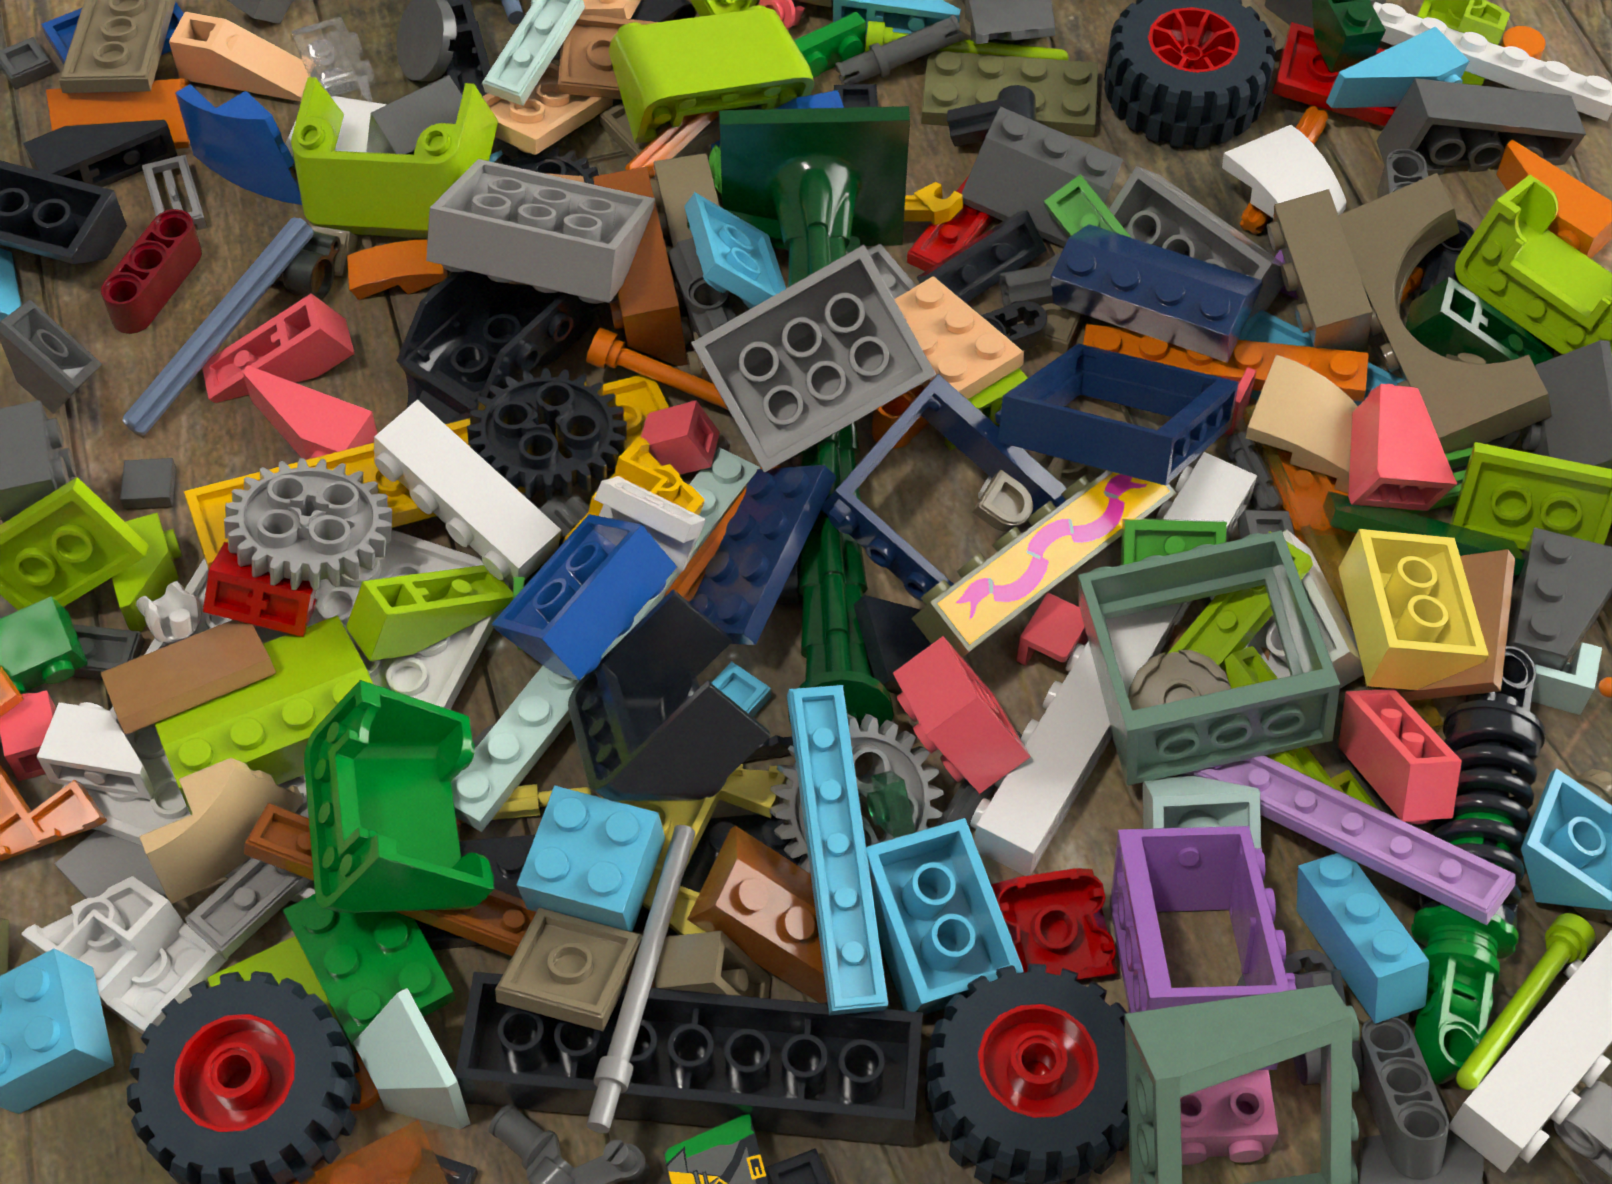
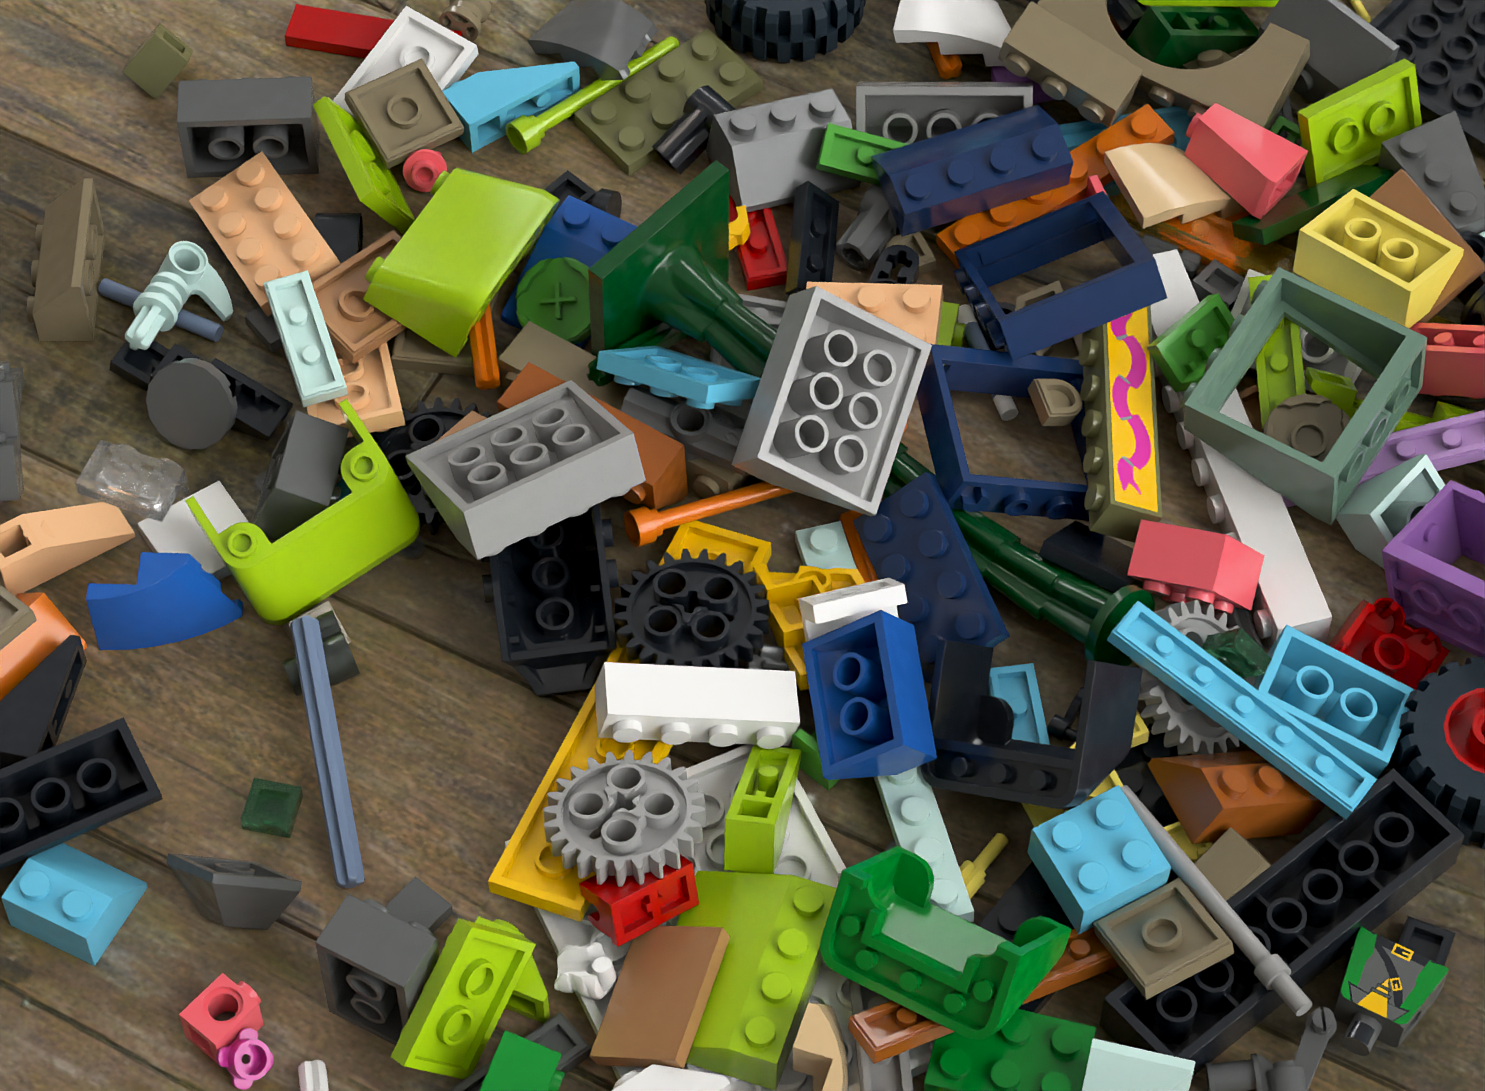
camera: 45 degrees left, 0 degrees up
dark red beam [101,209,202,334] -> none
light grey tile [142,155,207,230] -> none
coral slope [202,293,355,403] -> none
coral slope [242,365,377,460] -> none
orange slope [347,239,448,300] -> none
coral panel [641,400,720,475] -> none
green plate [794,12,866,78] -> none
dark grey pin [835,15,964,85] -> none
coral panel [1016,593,1088,666] -> none
none -> clear green plate [241,778,303,838]

